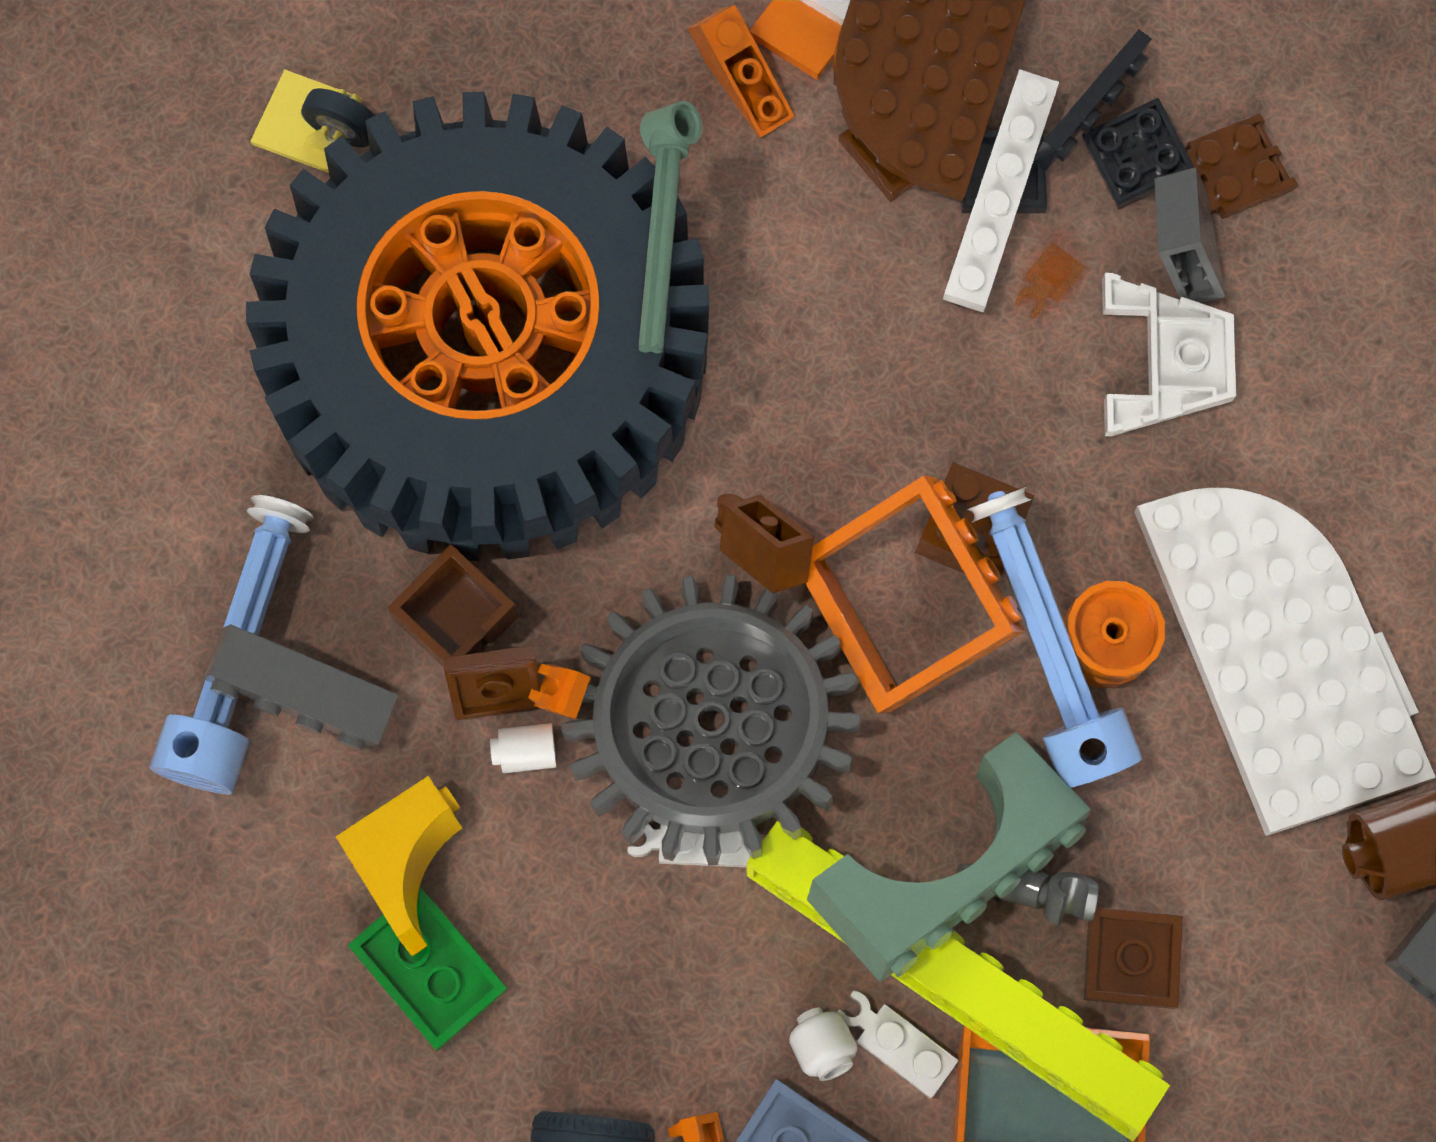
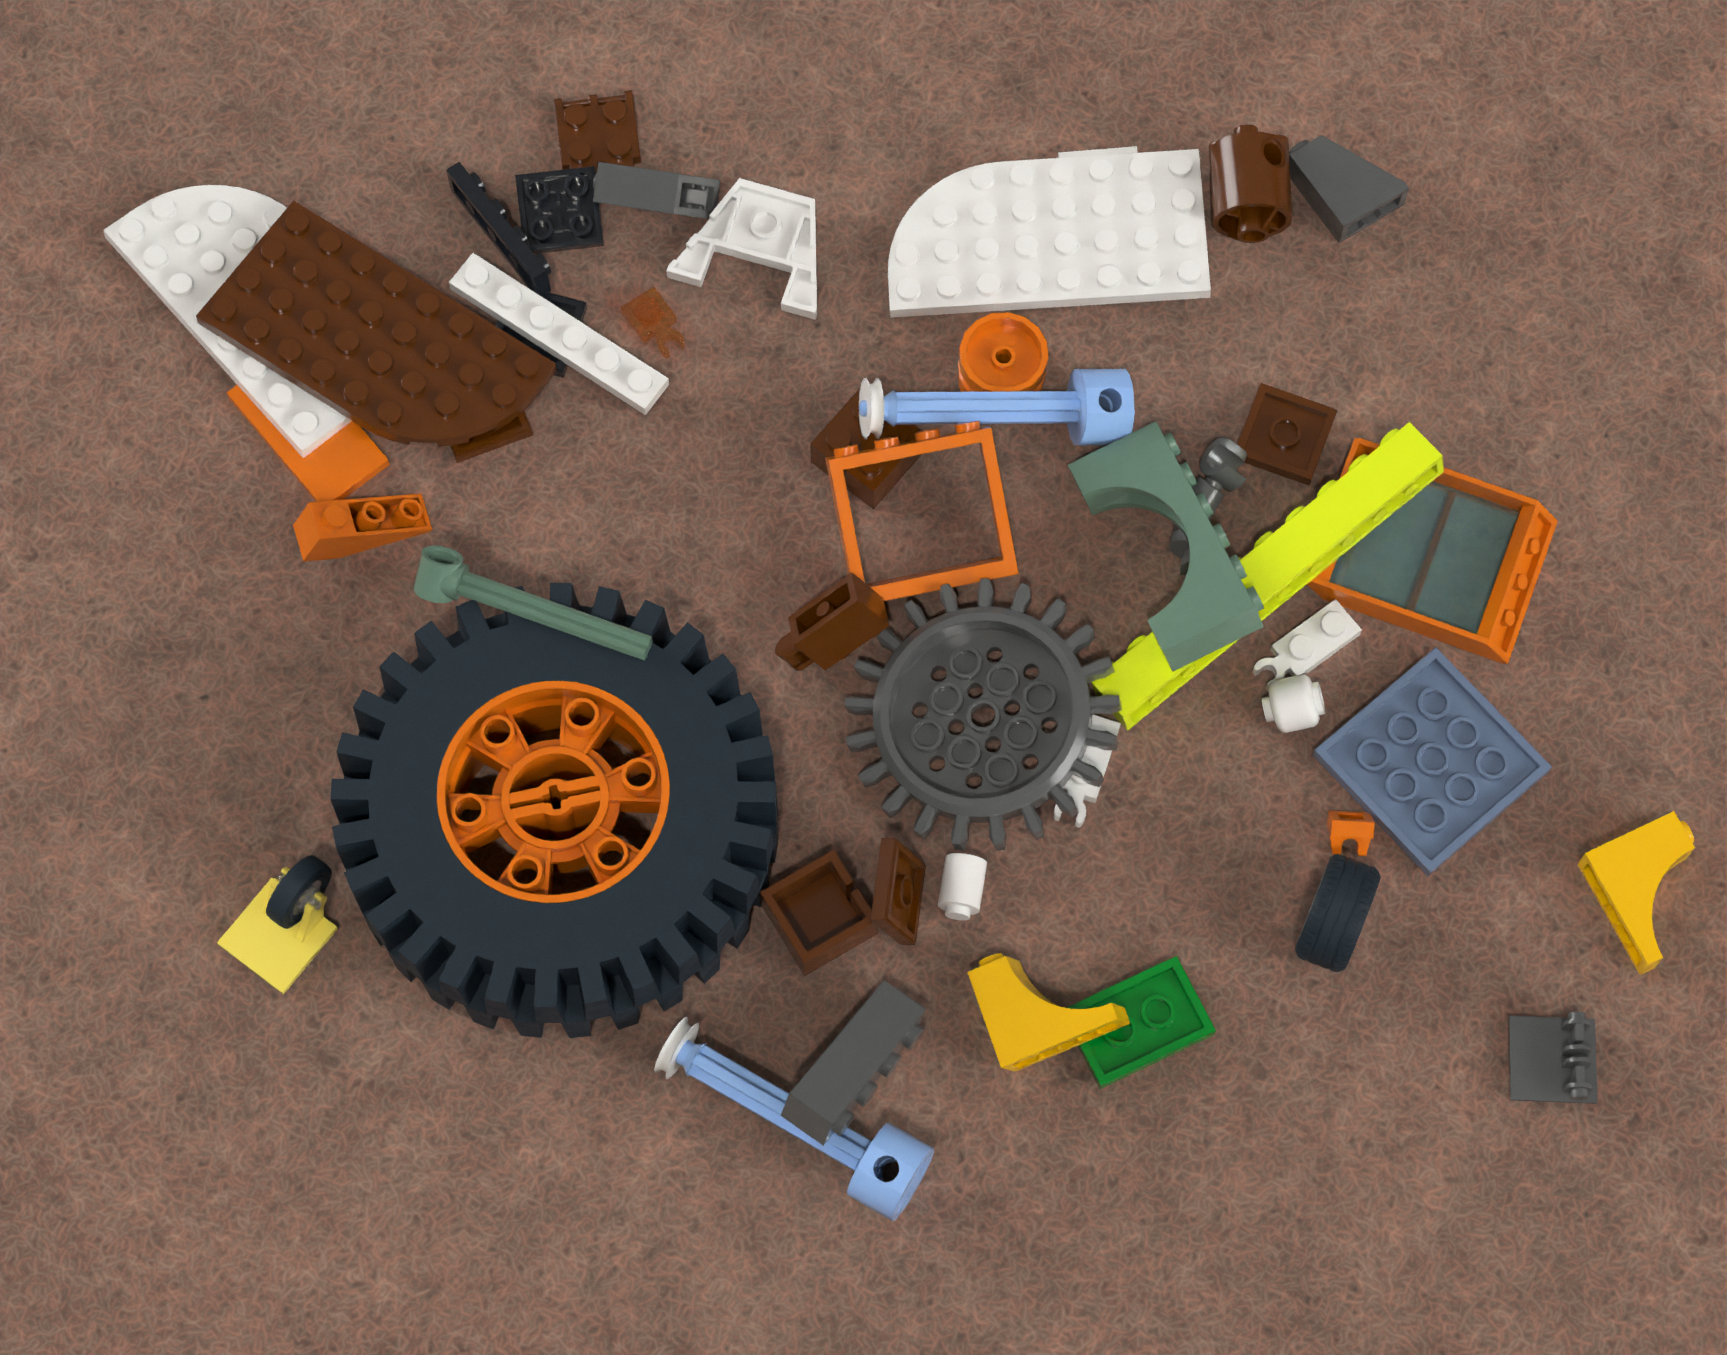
camera: 70 degrees left, 5 degrees down
orange tile [528,664,591,720] -> none

